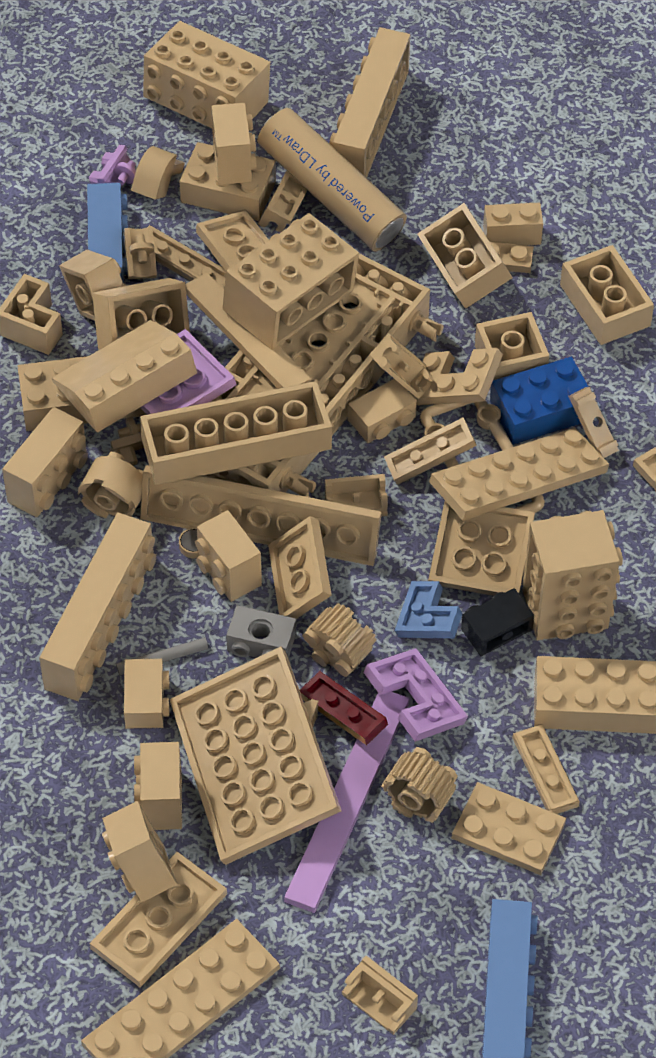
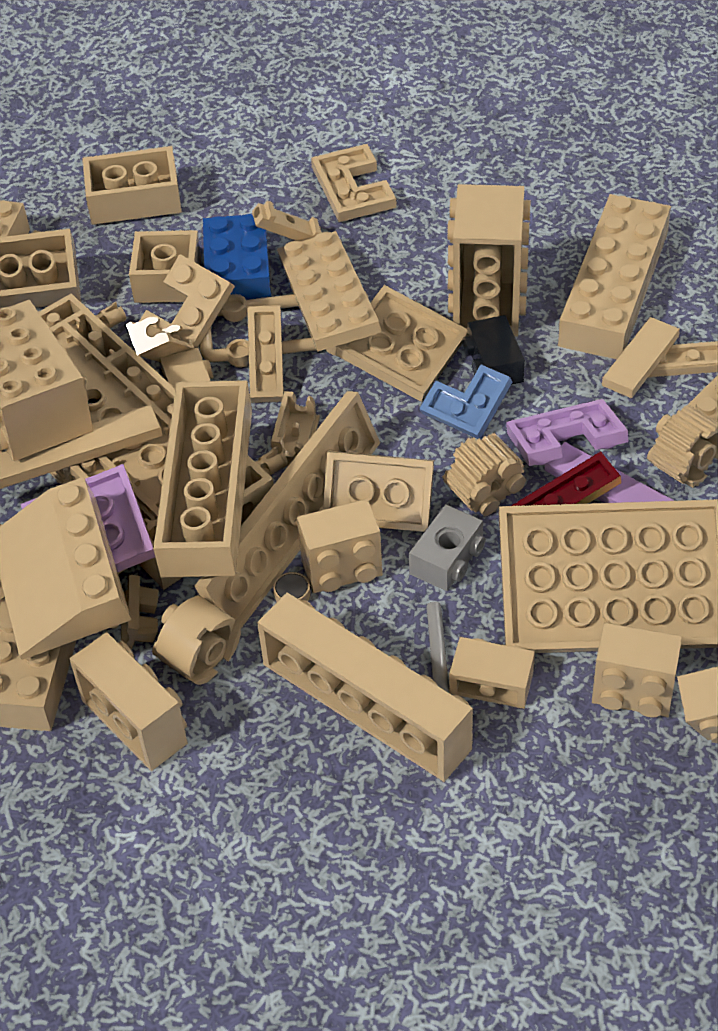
camera: 70 degrees left, 5 degrees down
none -> tan tile [602,317,680,398]

